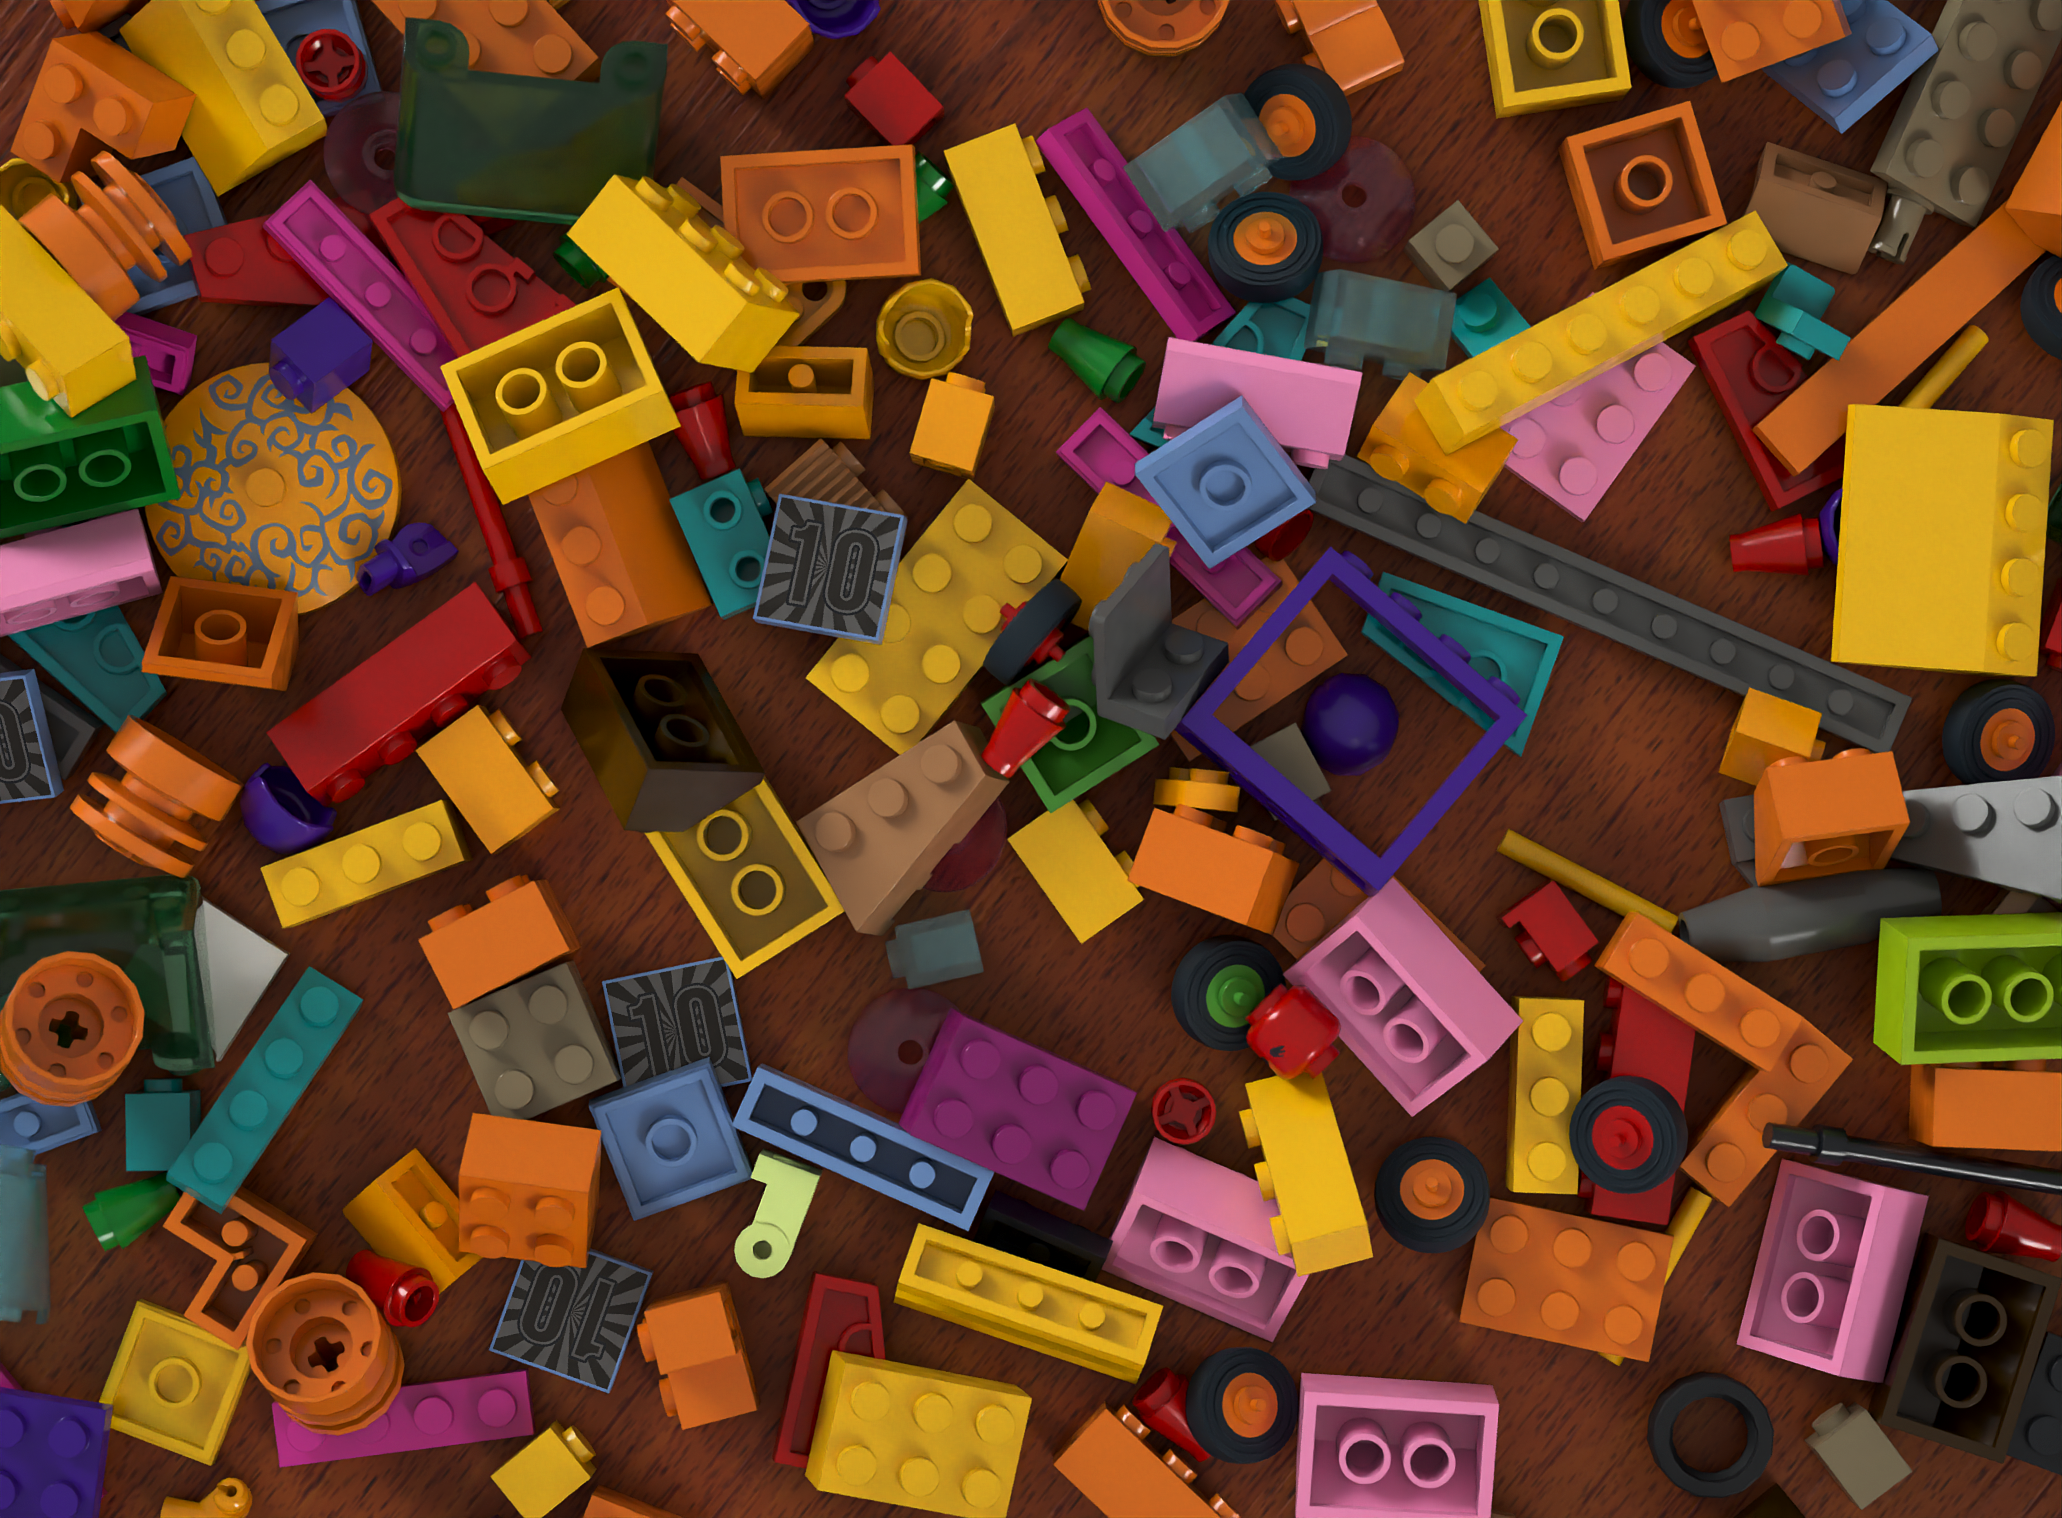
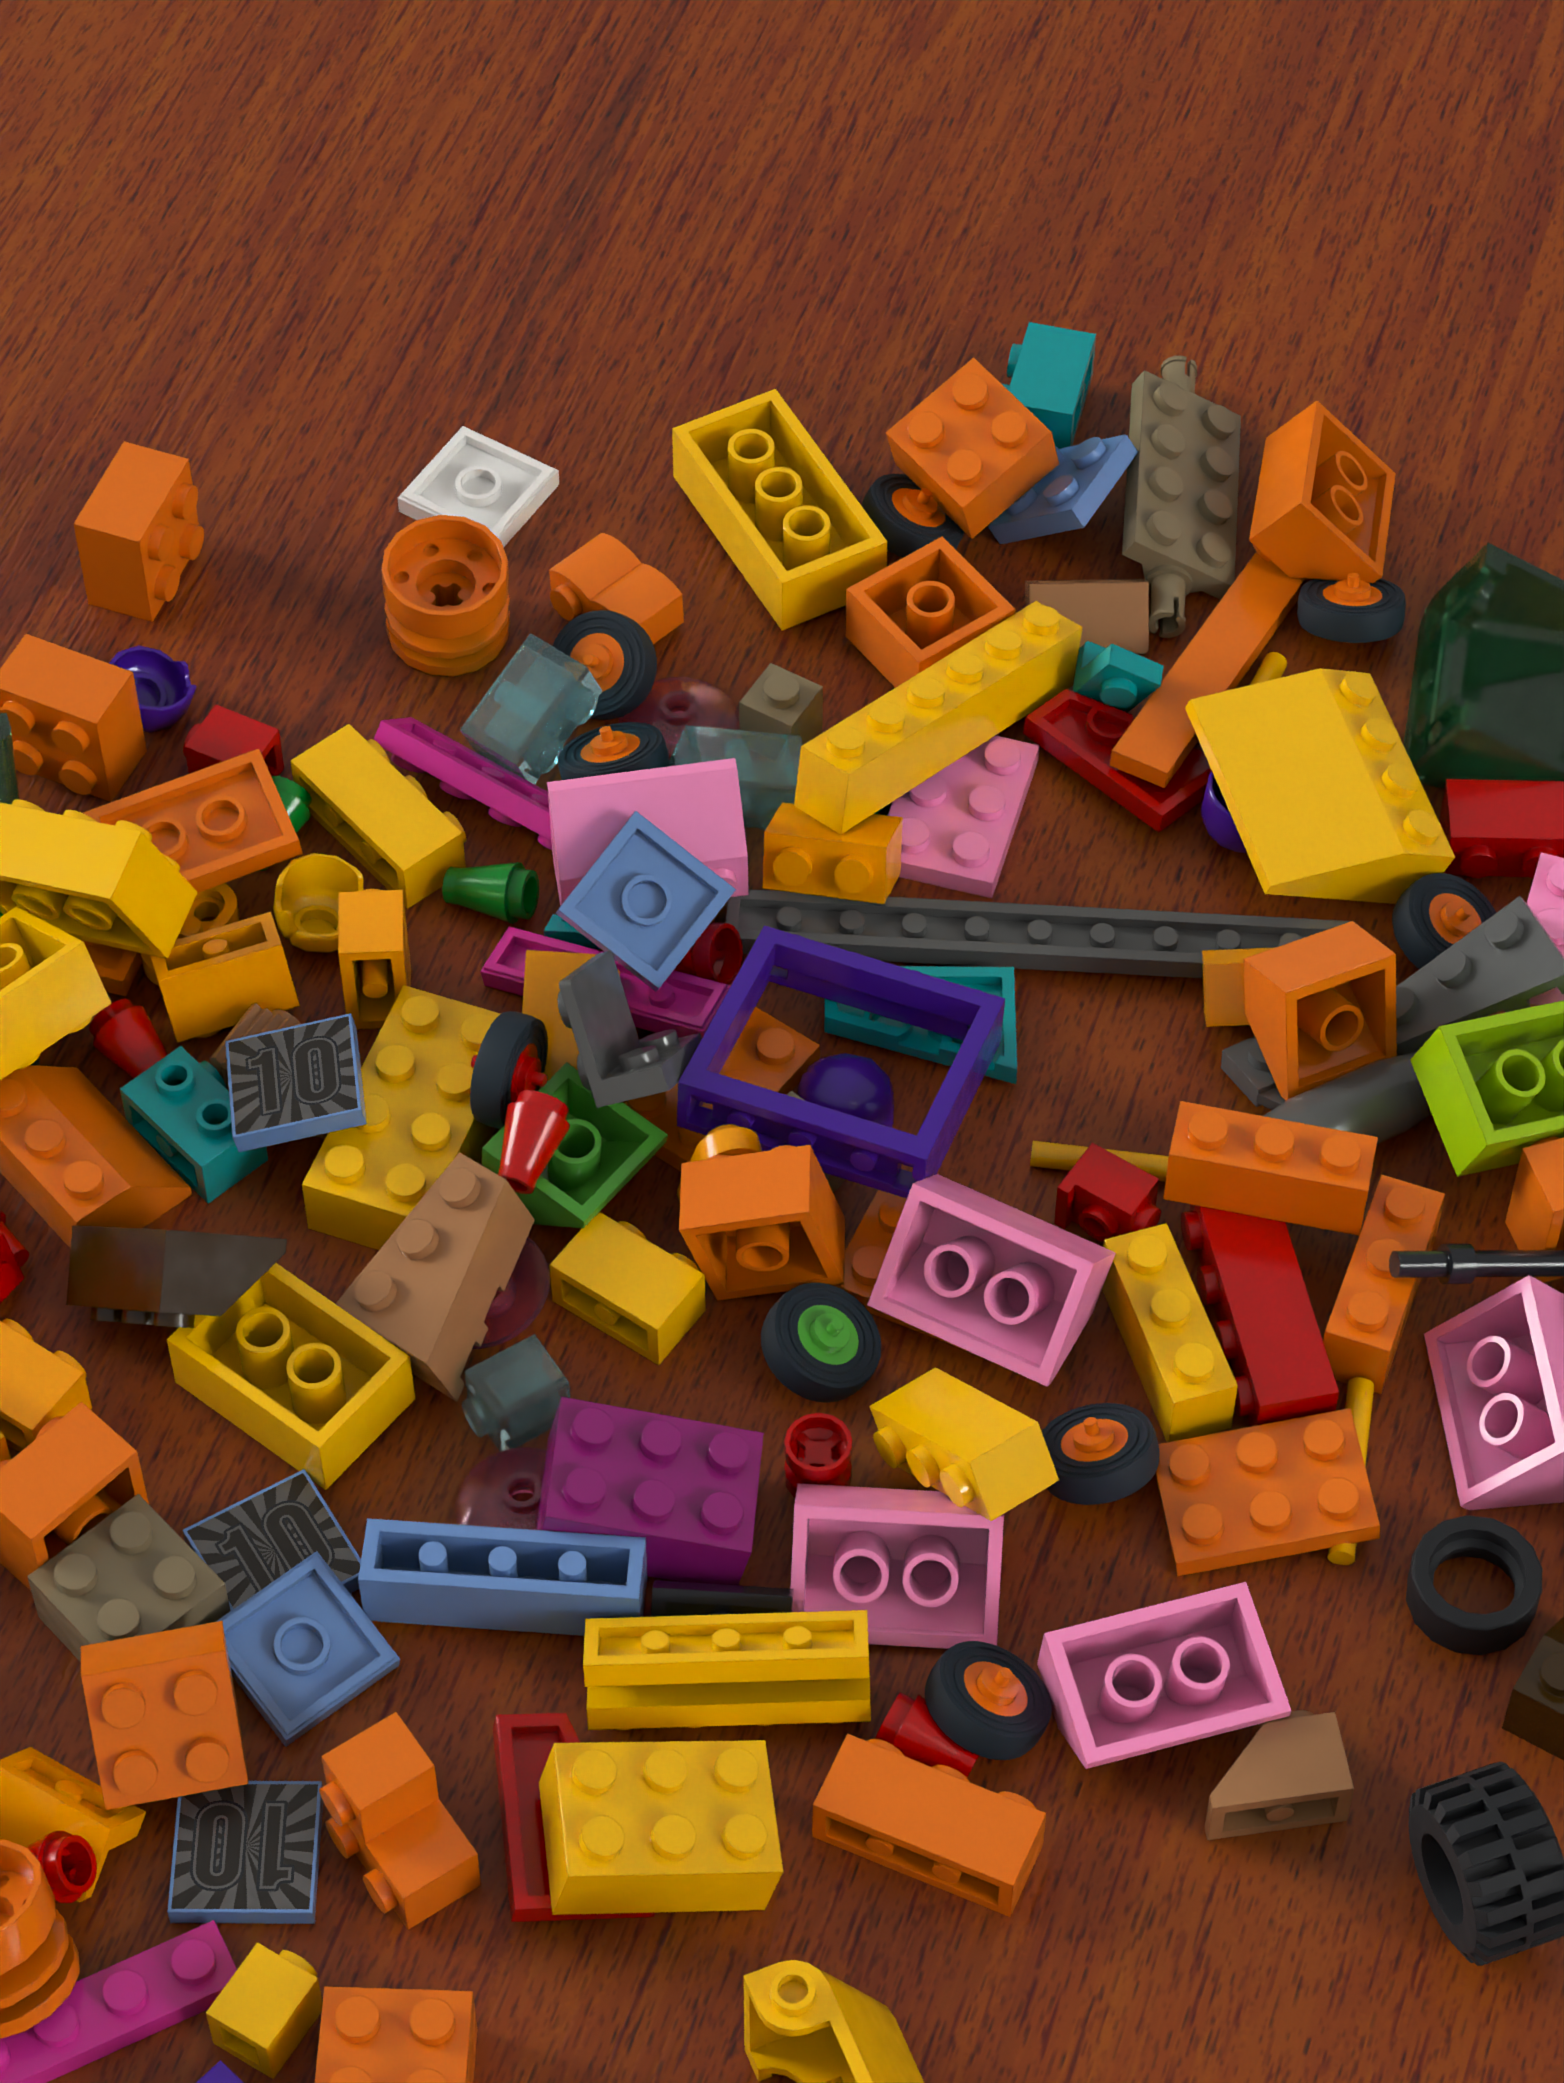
camera: 20 degrees left, 35 degrees down
yellowish green leg [734,1148,823,1278] -> none
red head [1245,983,1341,1080] -> none
black wheel [1569,1076,1688,1194] -> none
red cone [1729,513,1824,576] -> none

